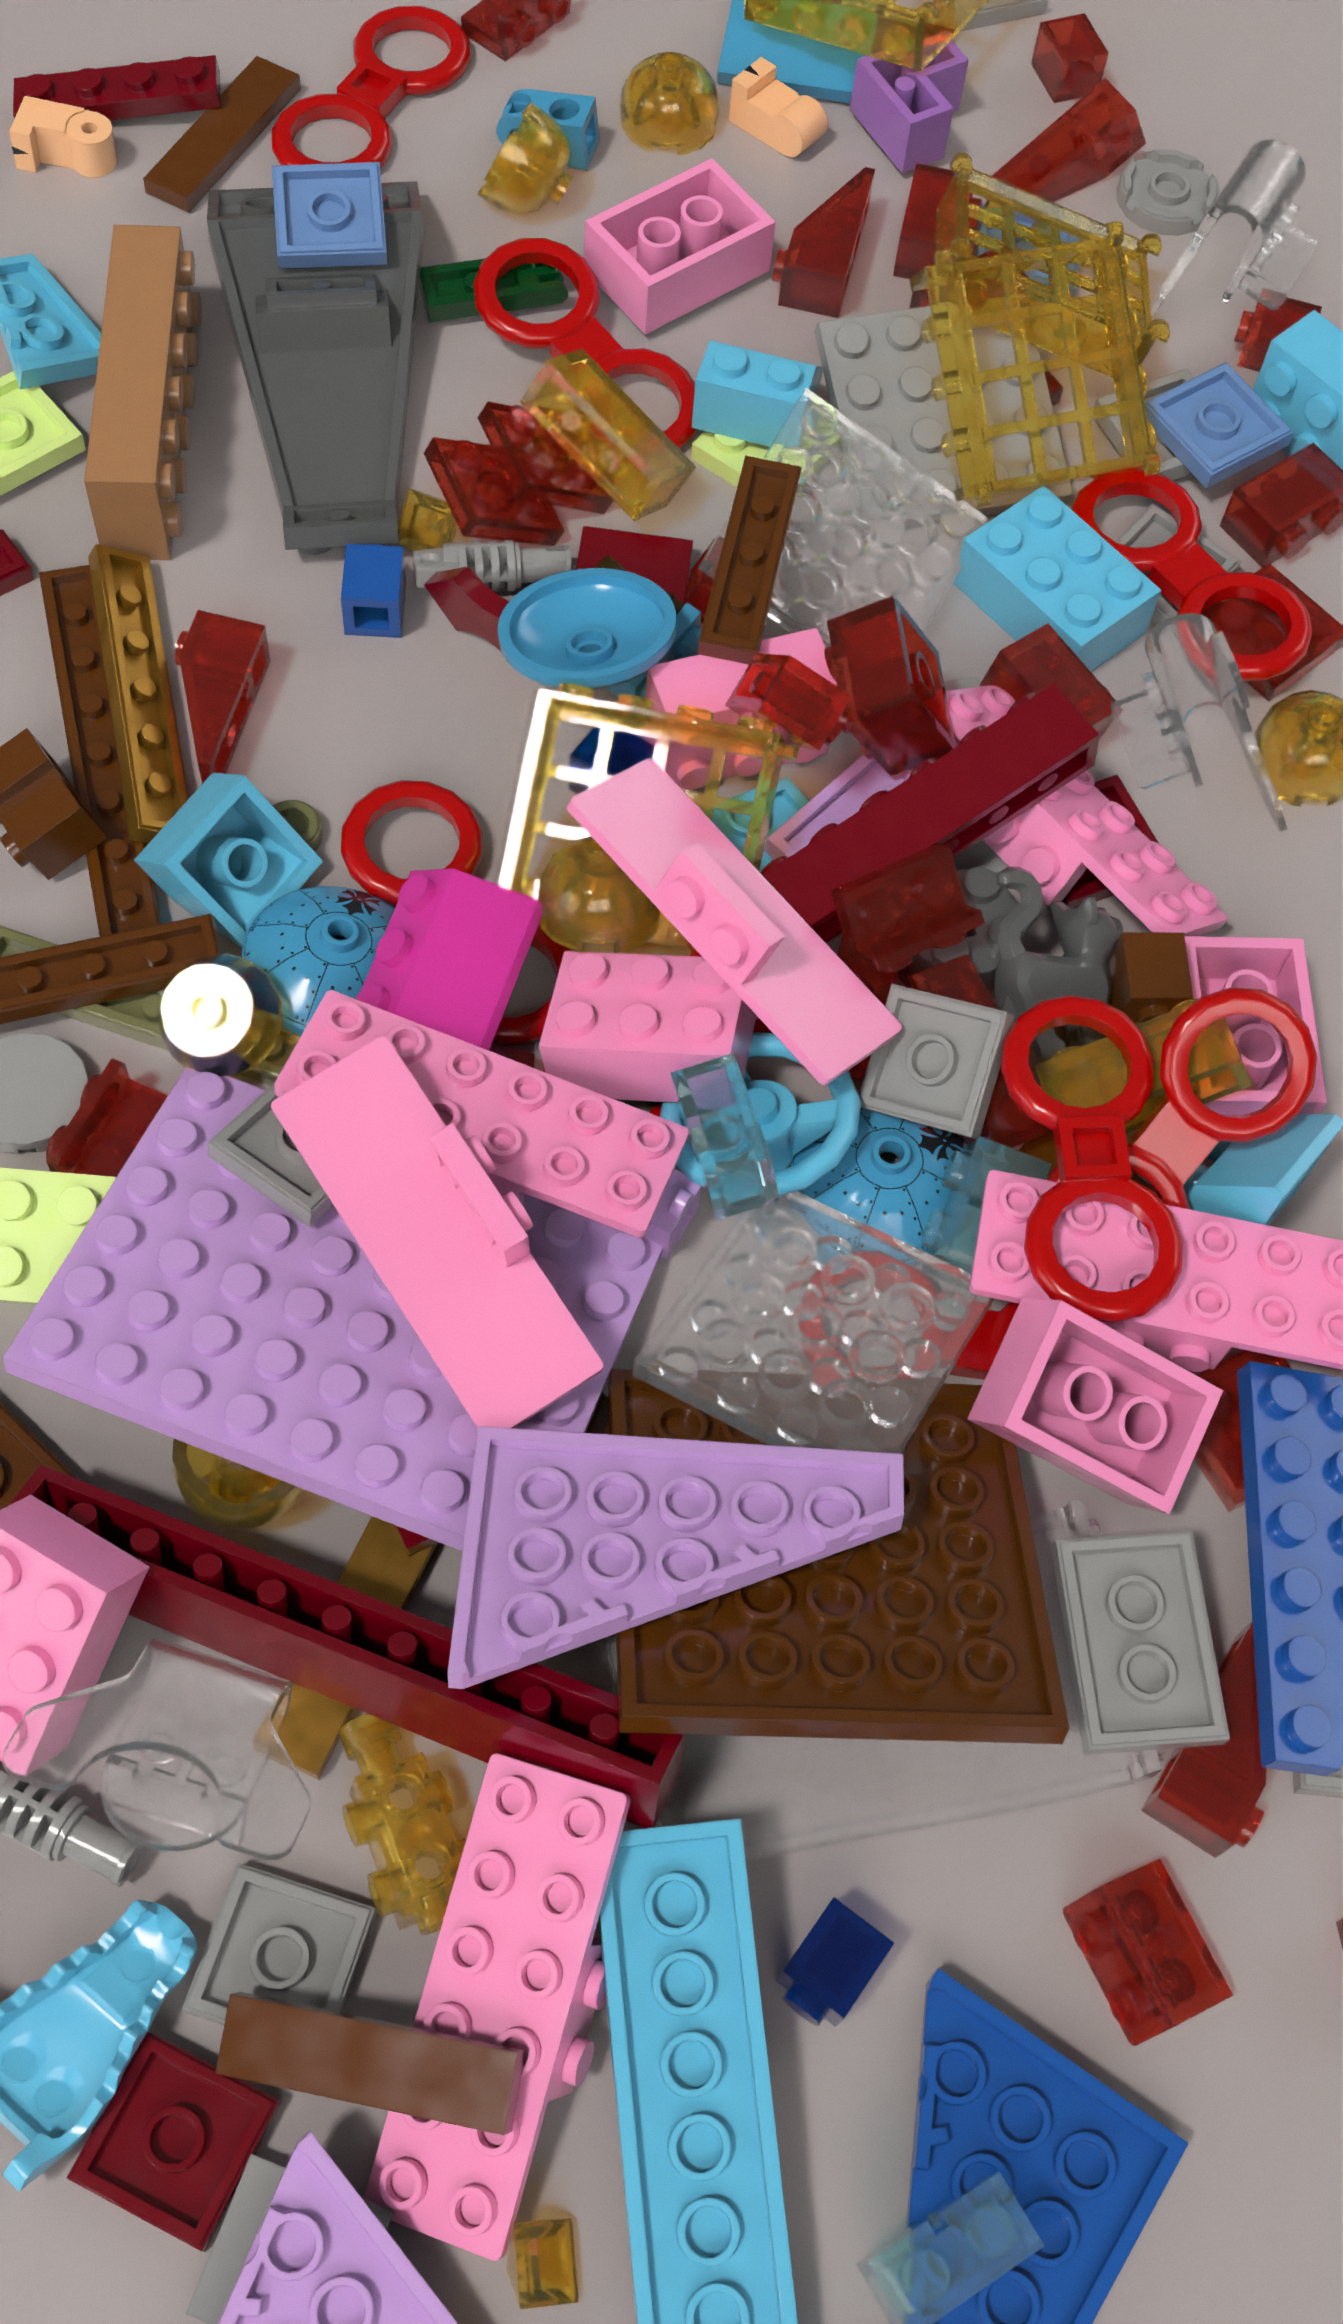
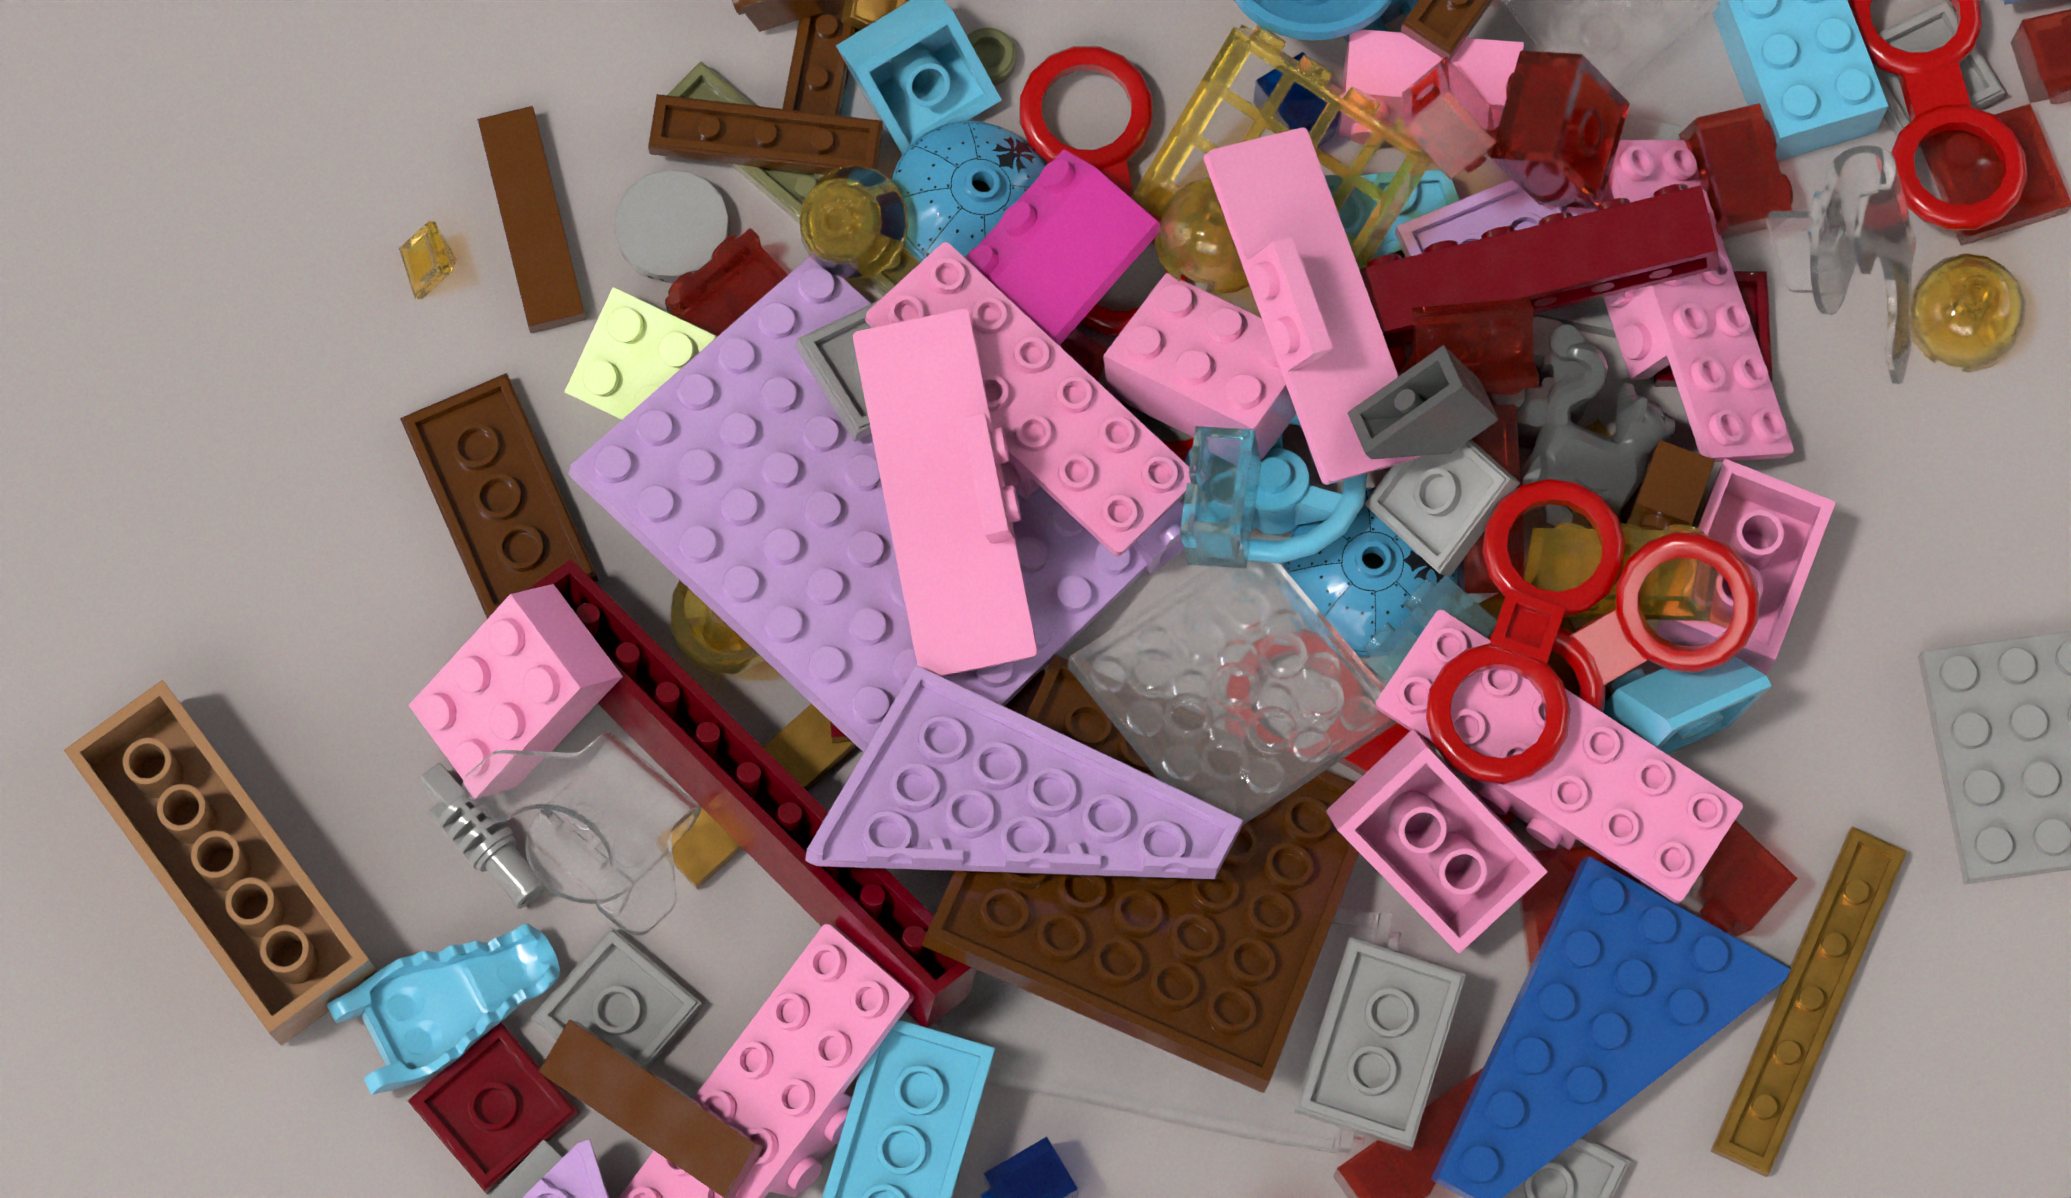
camera: 30 degrees right, 10 degrees up
clear yellow brick [338,1714,466,1935] -> none
none -> dark grey slope [1347,345,1499,459]

